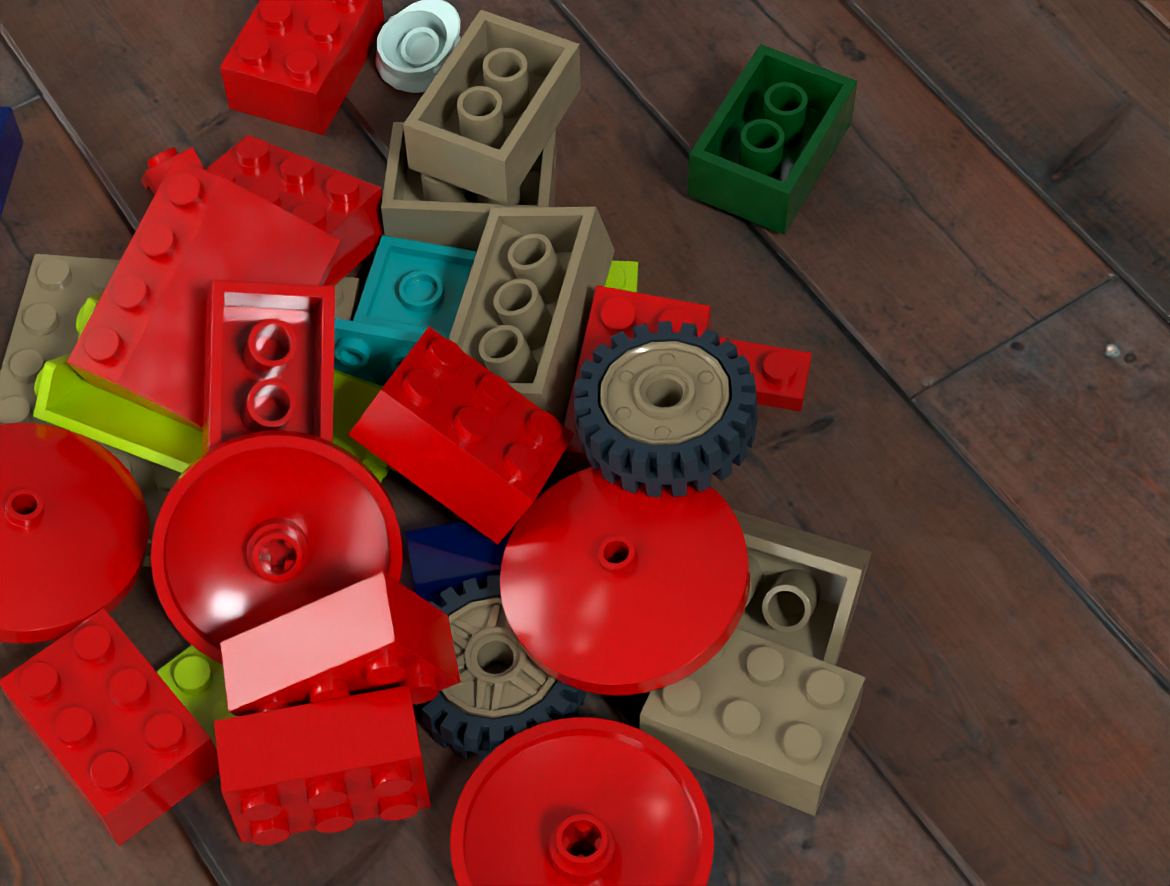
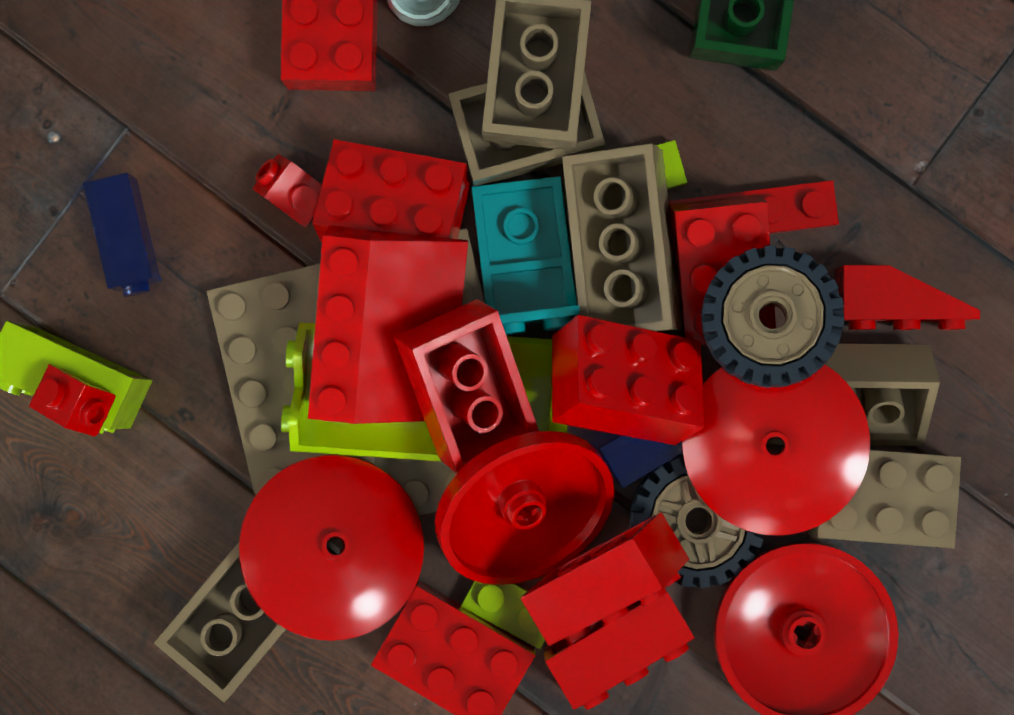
camera: 20 degrees left, 30 degrees up
none -> red slope [835,265,980,330]

